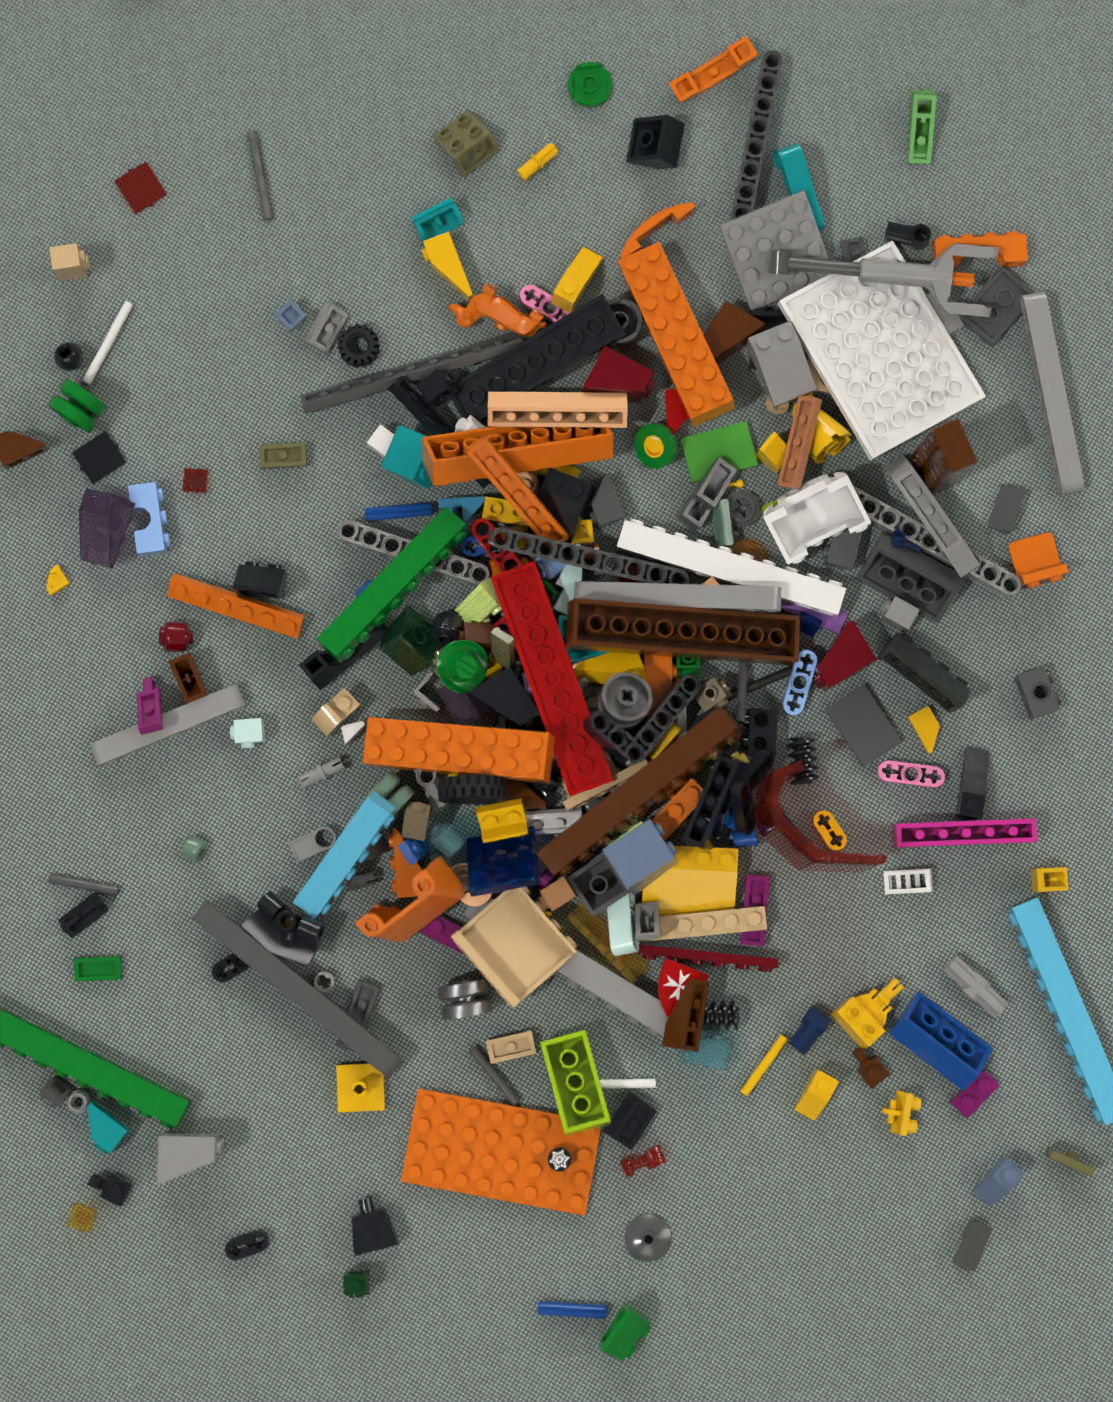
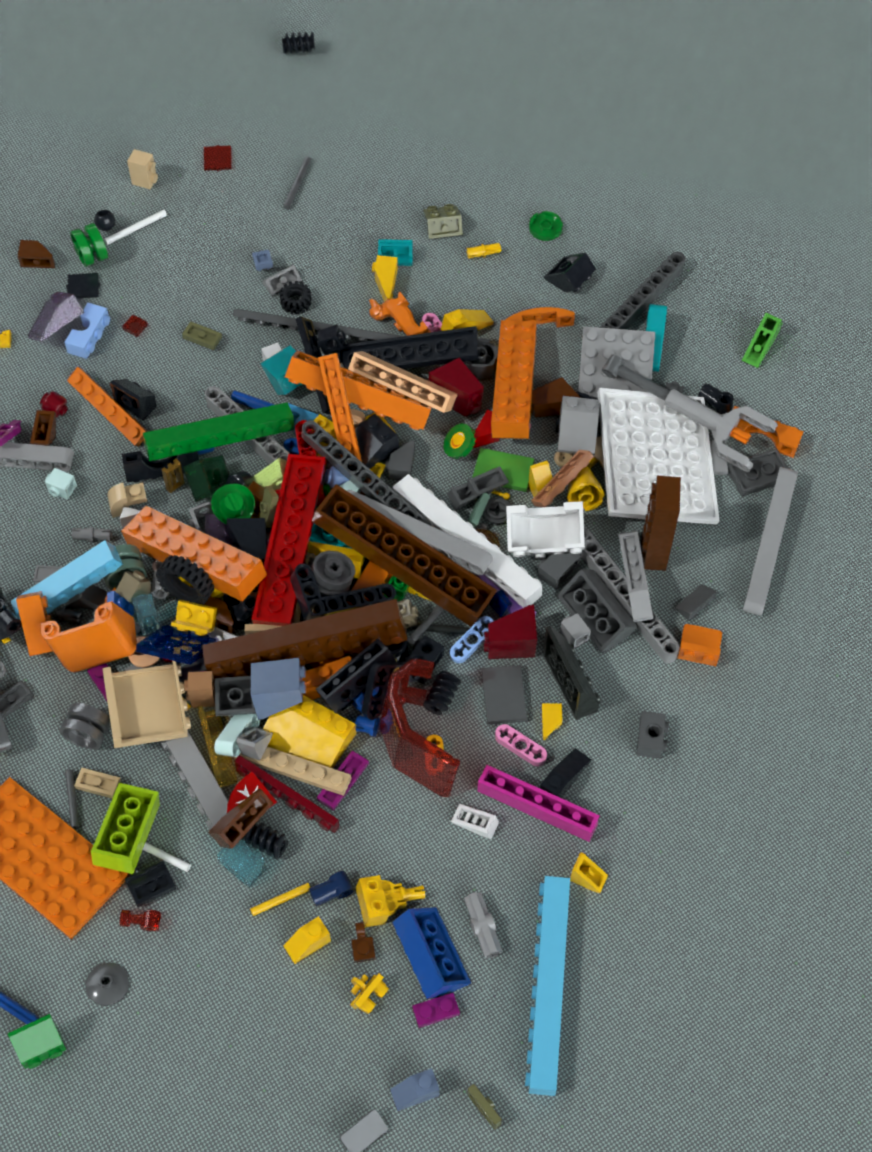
camera: 30 degrees right, 25 degrees down
tile [548,1147,571,1172] -> none
orange slope [669,36,758,103] -> none
dark blue hand [891,530,921,553] -> none
none -> orange brick [16,591,53,656]
none -> pearl gold tile [162,459,185,493]

